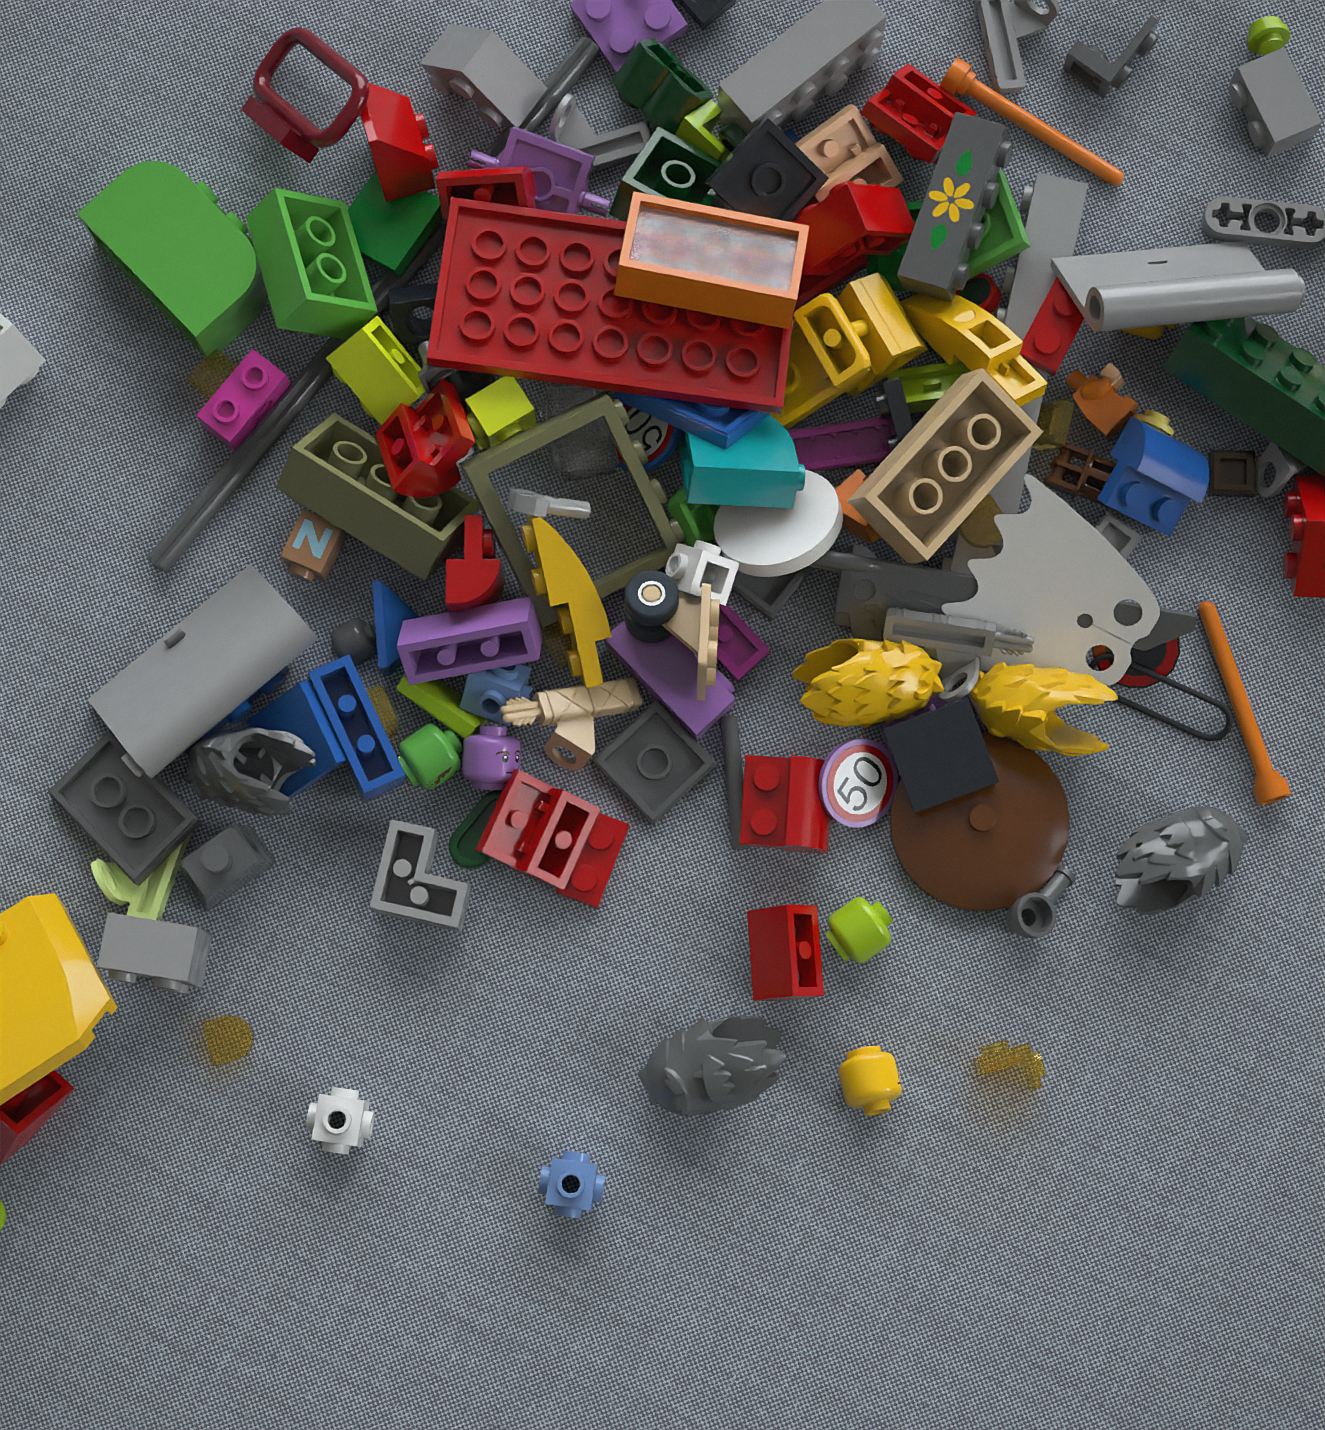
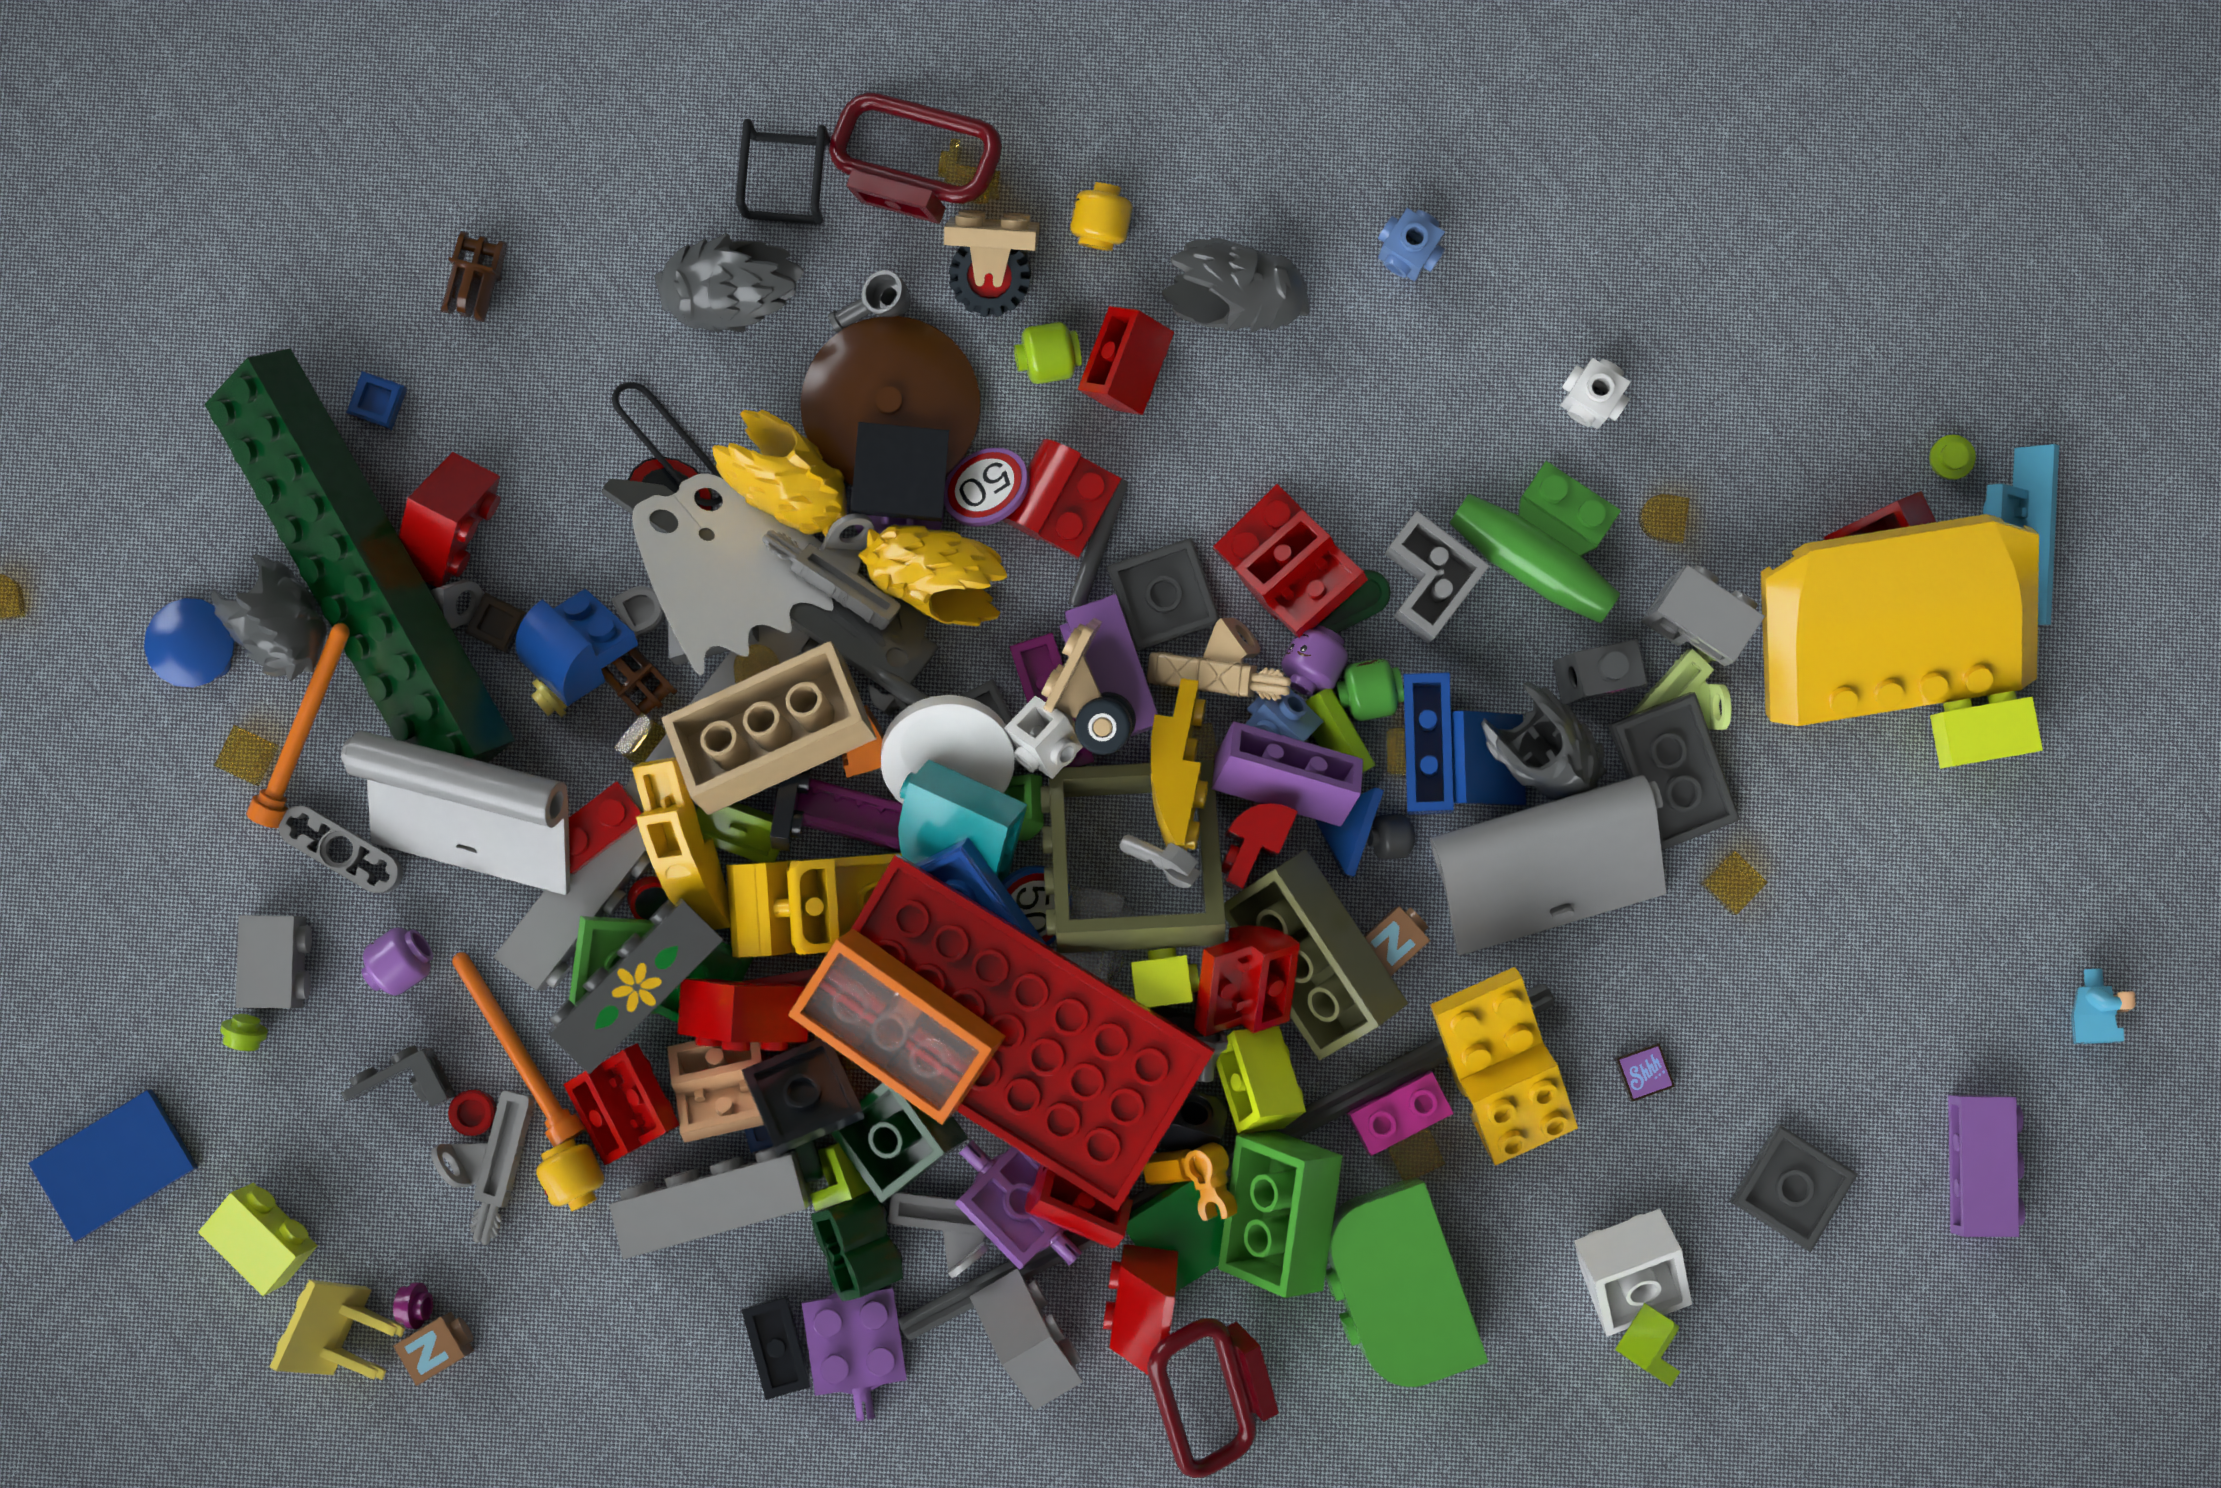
camera: 160 degrees left, 5 degrees up
orange piece [1065,363,1139,441] -> none
orange piece [1198,601,1292,806] -> none
none -> medium lavender head [361,927,433,996]
none -> red tile [448,1089,497,1136]
none -> yellow head [536,1139,605,1212]
none -> black piece [736,119,830,225]
none -> dark red bar [829,92,1002,224]
none -> plate [944,210,1040,317]
none -> light orange bar [1143,1142,1237,1221]
none -> yellow piece [1430,967,1578,1166]
none -> bright green plate [1449,461,1621,623]
none -> tile [1614,1043,1675,1102]
none -> clear yellow tile [1700,851,1768,915]

